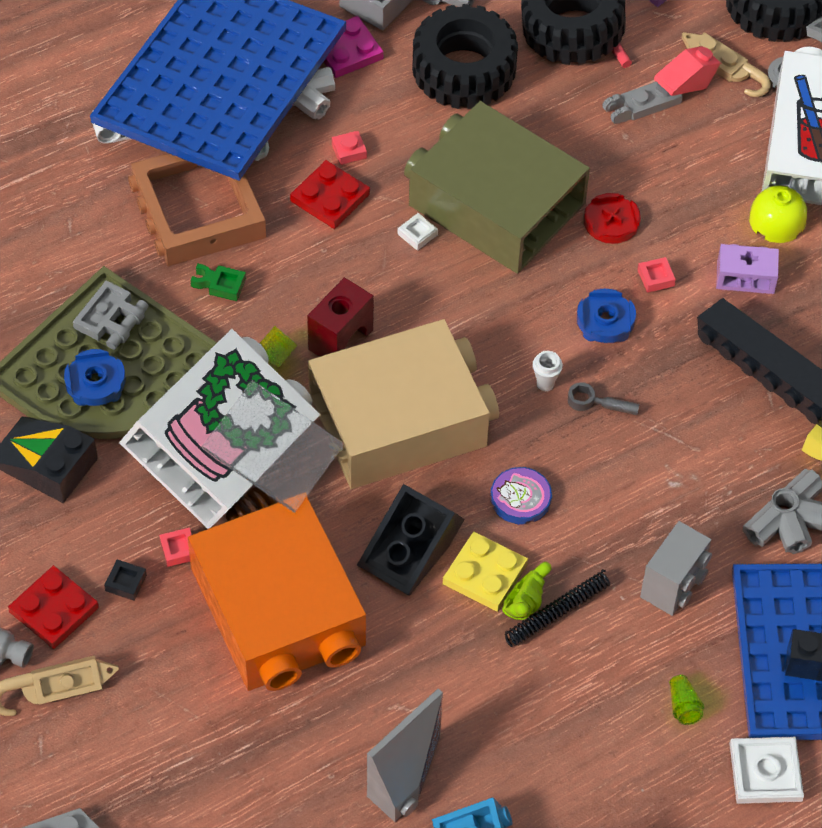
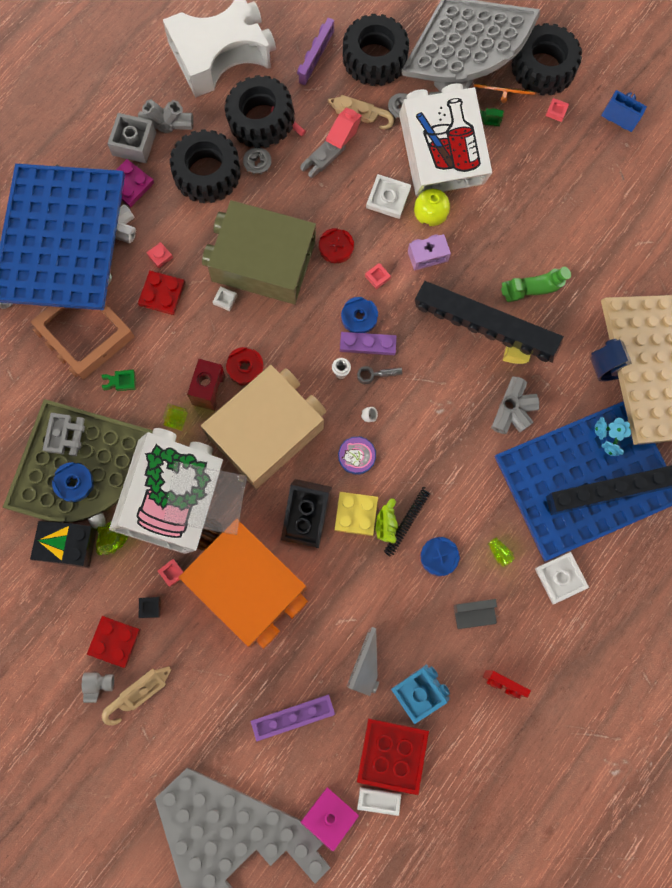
camera: 25 degrees left, 20 degrees up
light grey brick [640,521,712,616] -> none
none -> white hinge [88,513,106,529]
none -> clear neon green hair [96,521,129,556]
none -> red plate [226,347,264,386]
none -> light grey gear [243,148,271,175]
none -> medium lavender plate [251,694,335,742]
none -> medium lavender plate [340,332,396,355]
none -> white hinge [361,407,378,422]
none -> white plate [366,174,411,219]
none -> blue tile [420,537,460,576]
none -> dark grey panel [453,599,497,629]

